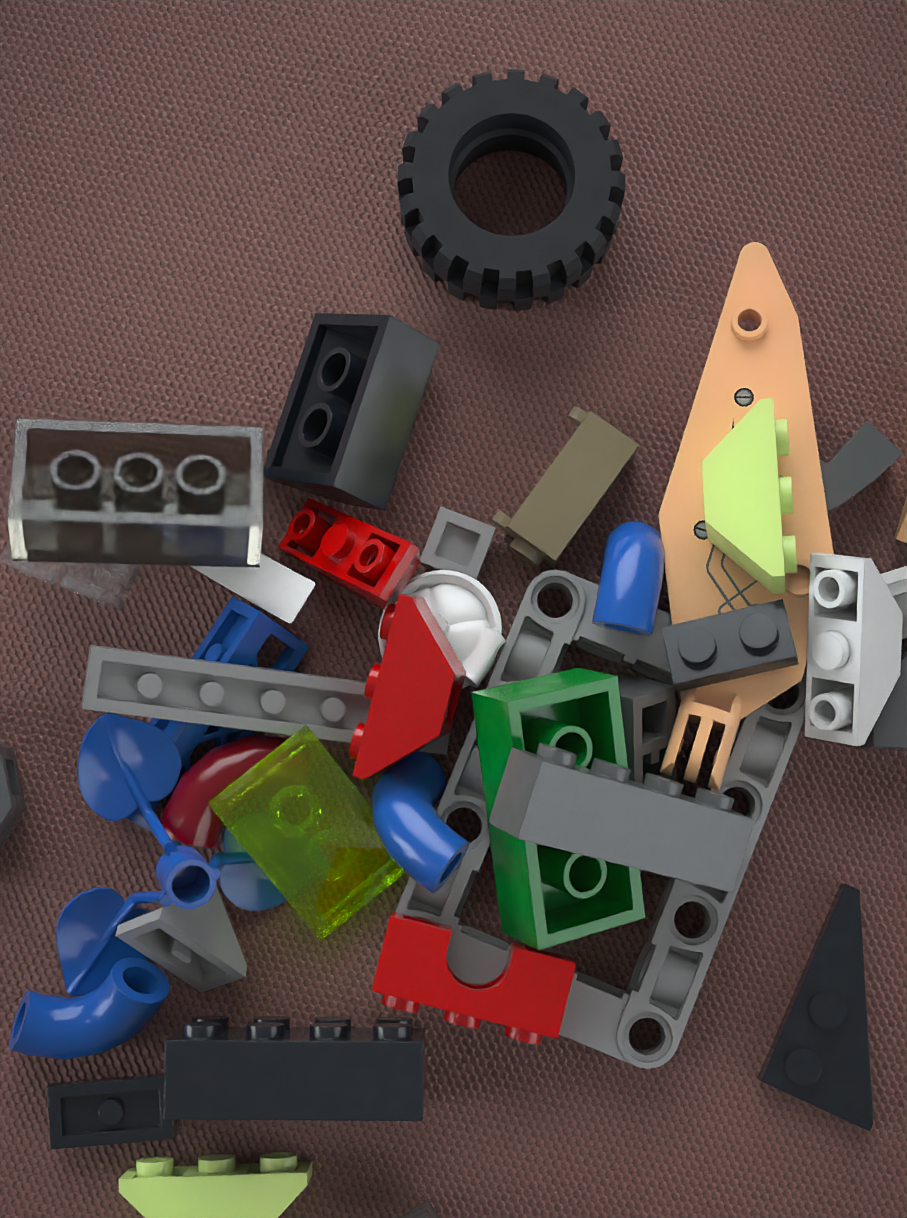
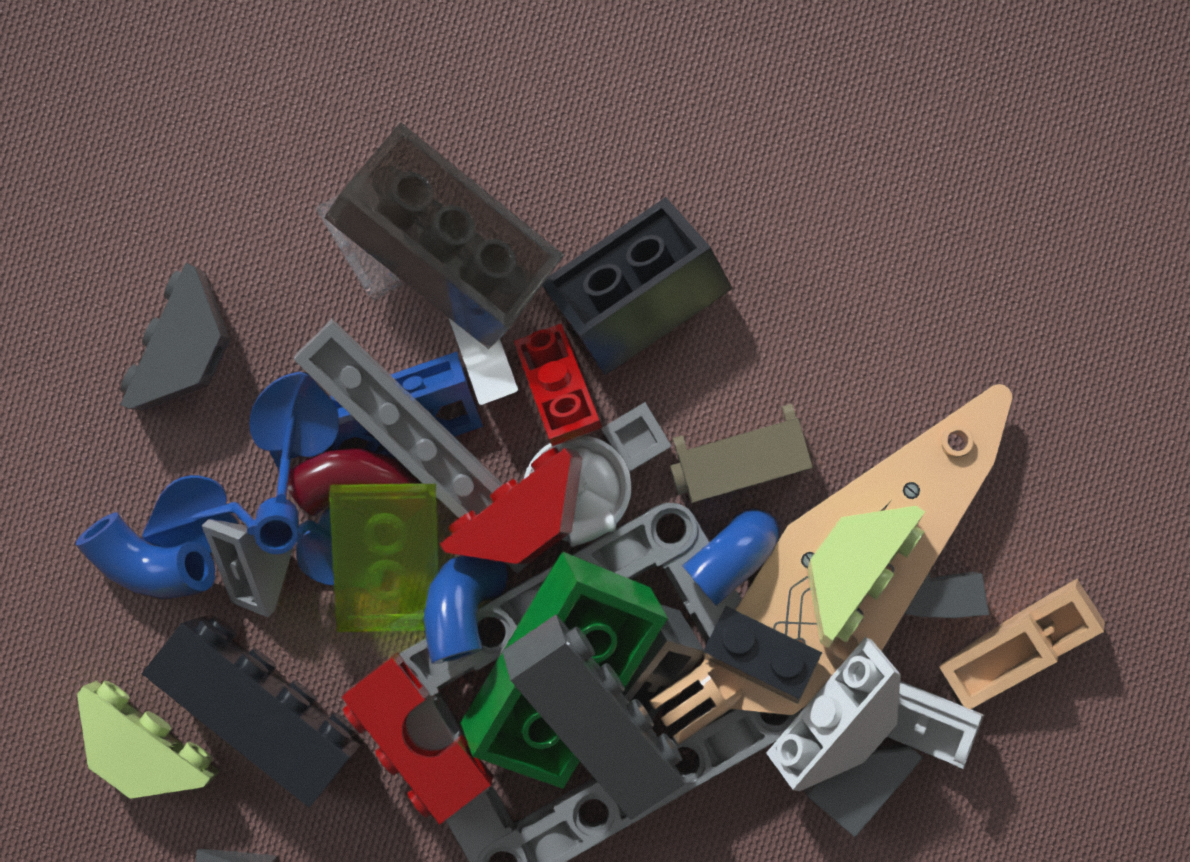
camera: 35 degrees right, 5 degrees up
black plate [47,1073,178,1150] -> none
black tyre [397,69,626,311] -> none

